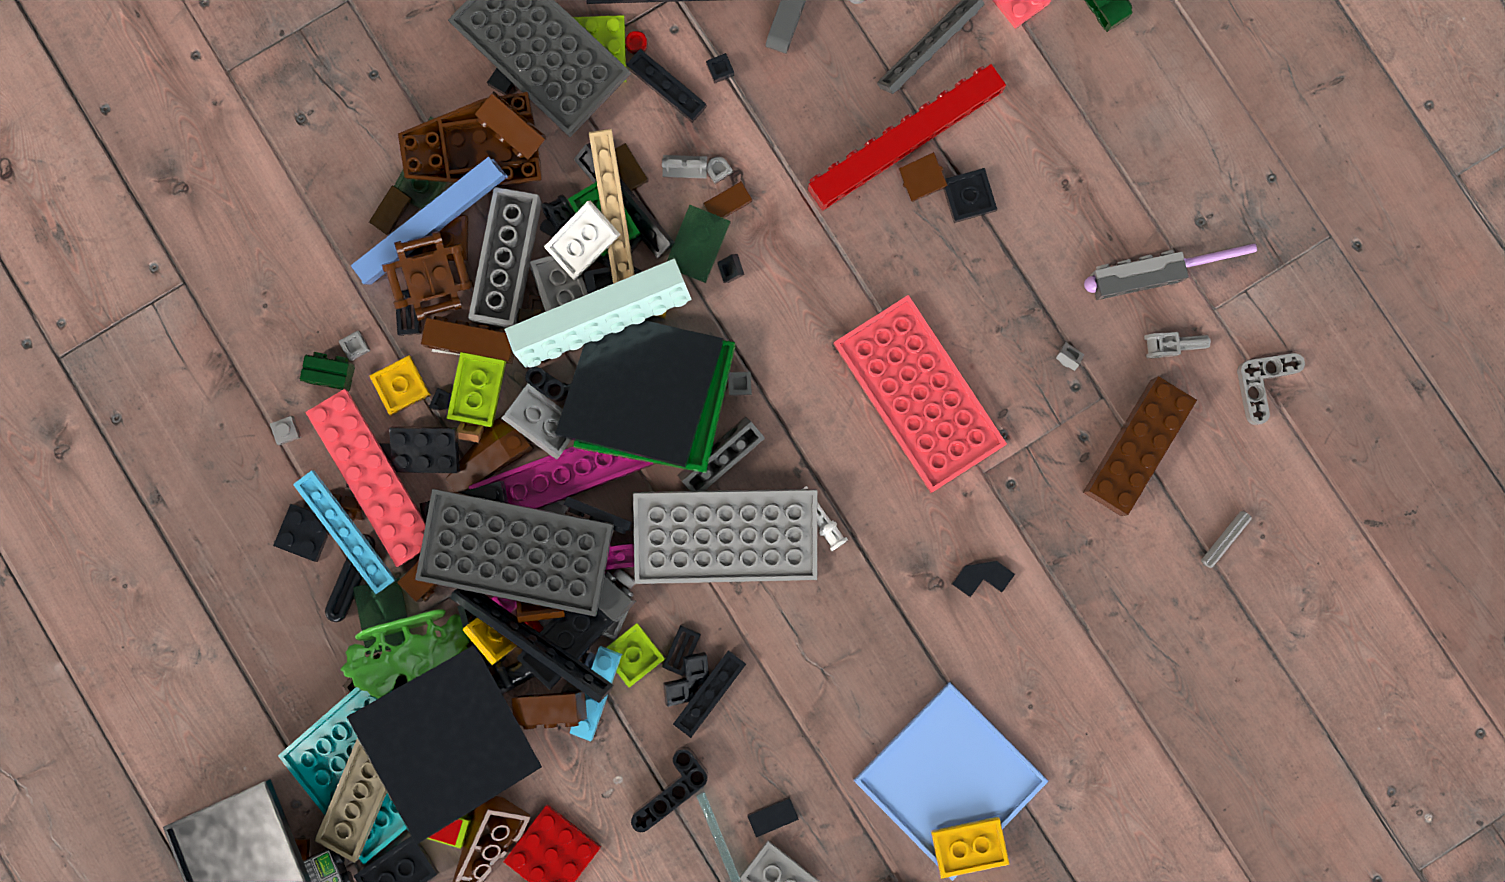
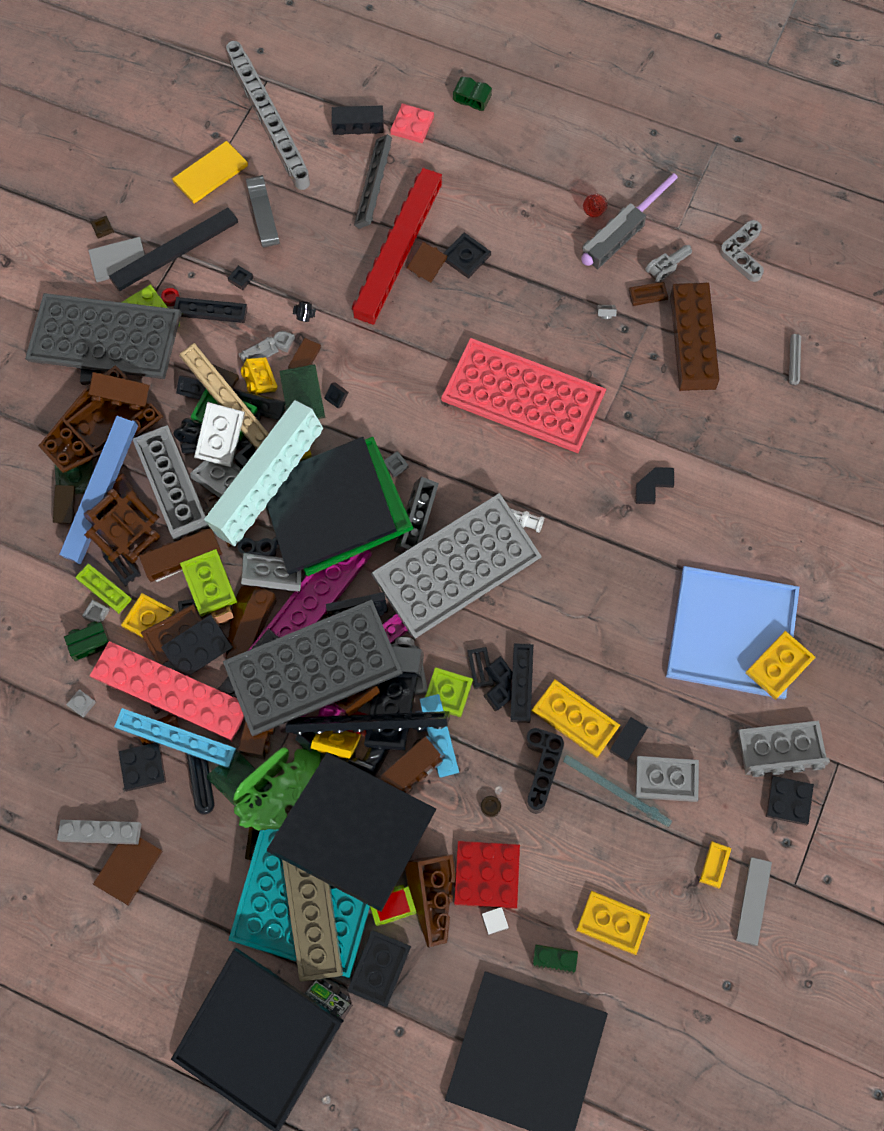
camera: 30 degrees left, 15 degrees down
none -> light grey plate [57,820,142,845]
none -> lime plate [75,563,132,614]
none -> reddish brown tile [93,838,163,906]
none -> reddish brown tile [141,605,202,665]
none -> yellow bracket [241,357,278,394]
none -> black gear [293,301,316,322]
none -> dark brown tile [481,796,501,817]
none -> yellow tile [531,679,620,758]
none -> clear red head [583,193,608,217]
none -> reddish brown tile [629,282,668,306]

